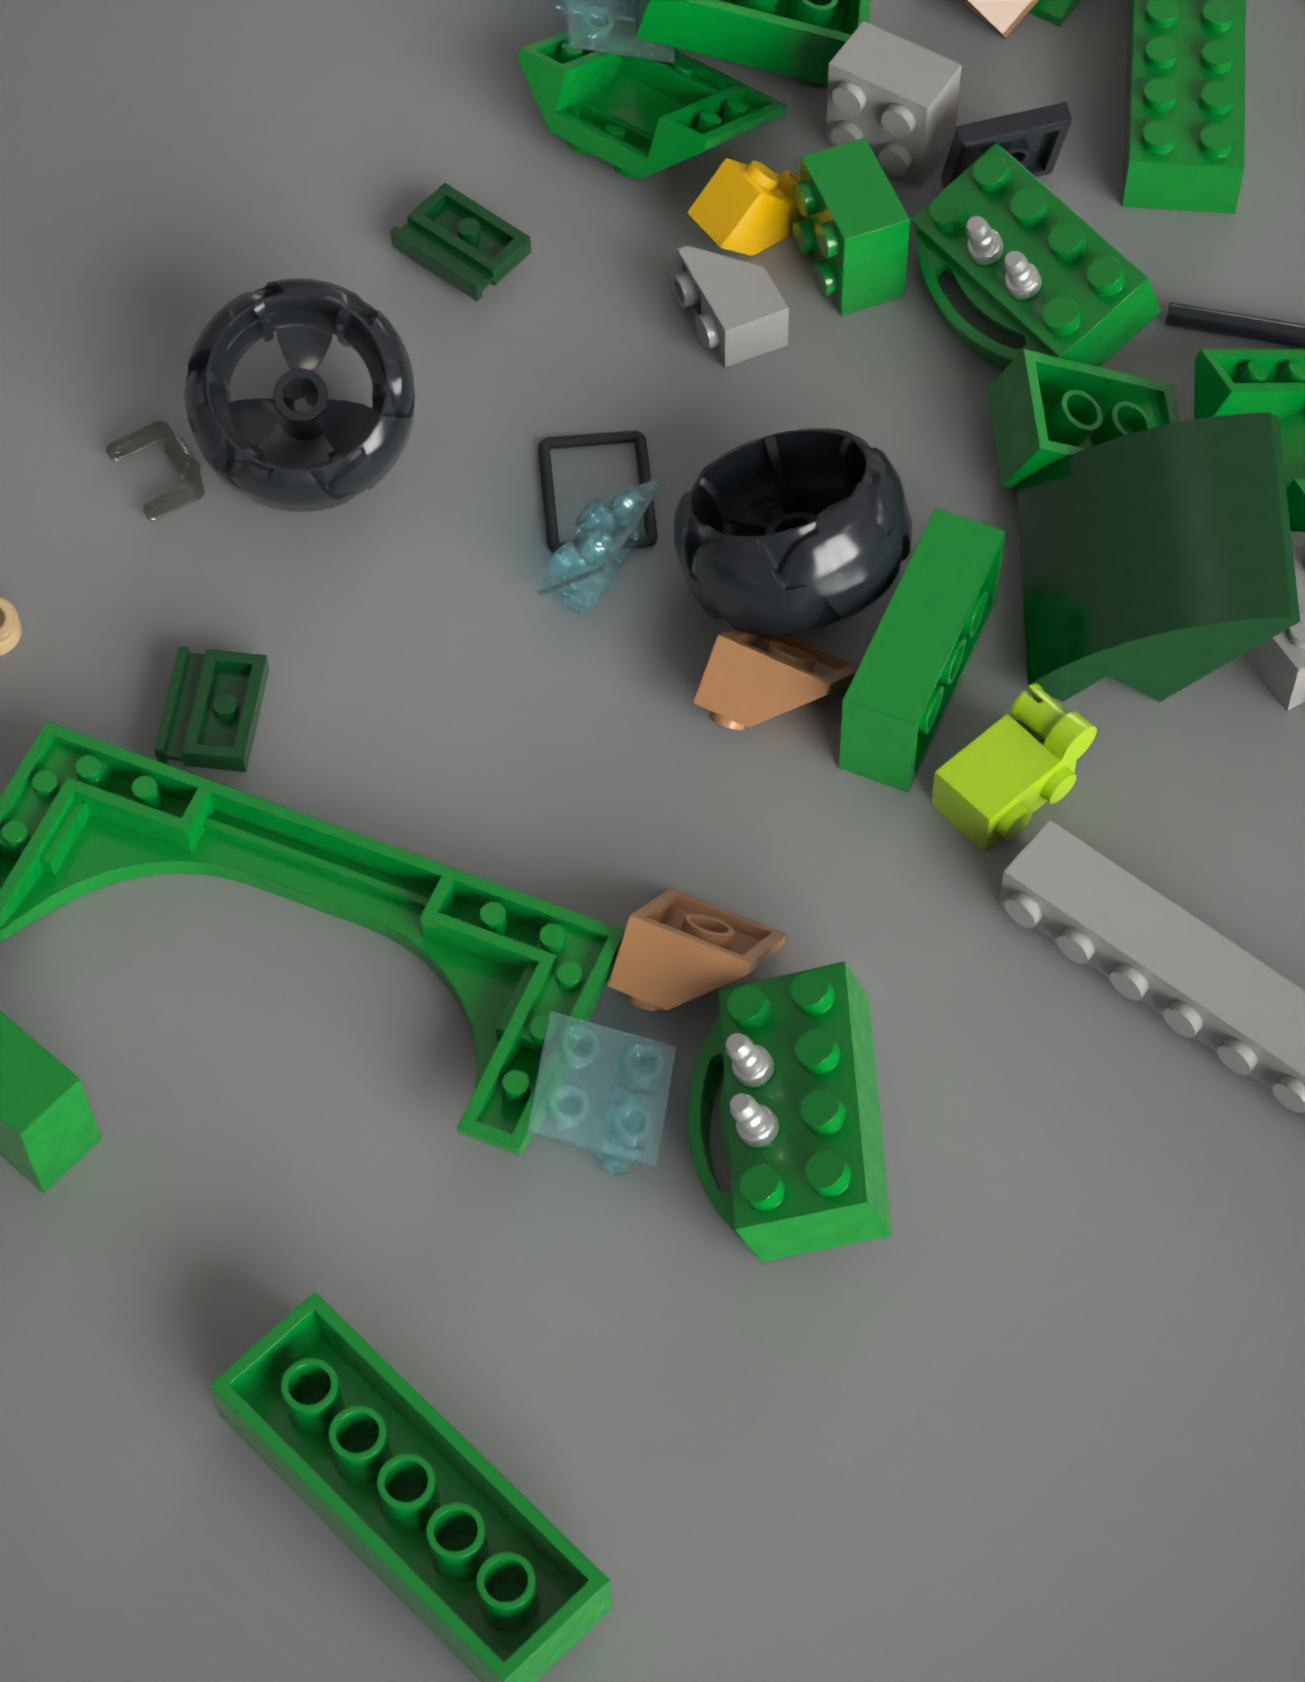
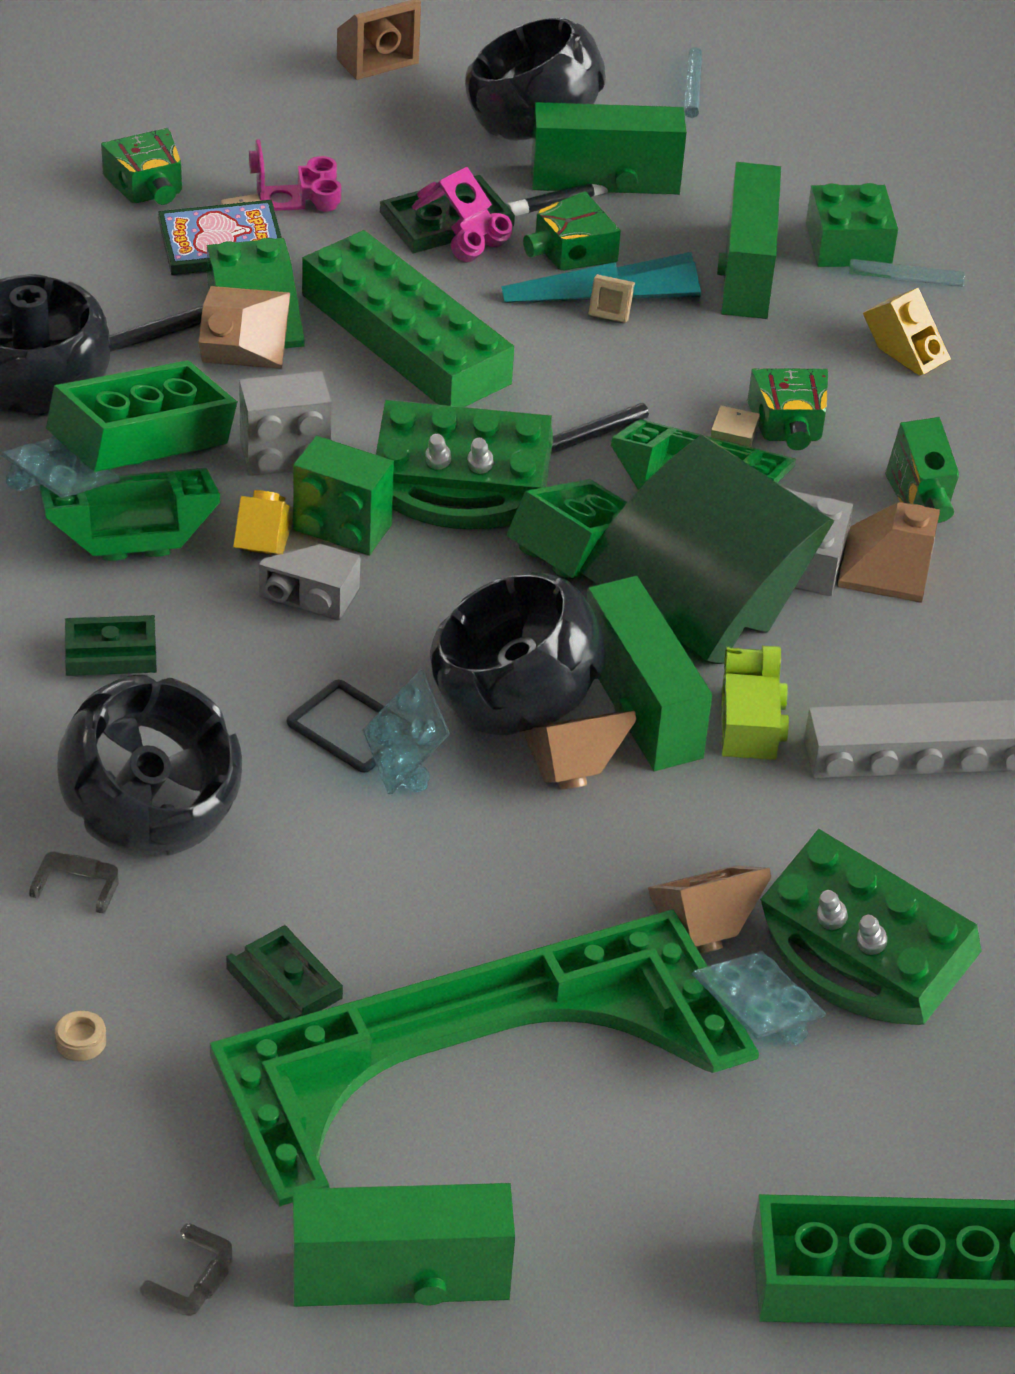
camera: 50 degrees left, 15 degrees down
black tile [940,102,1072,189] -> none

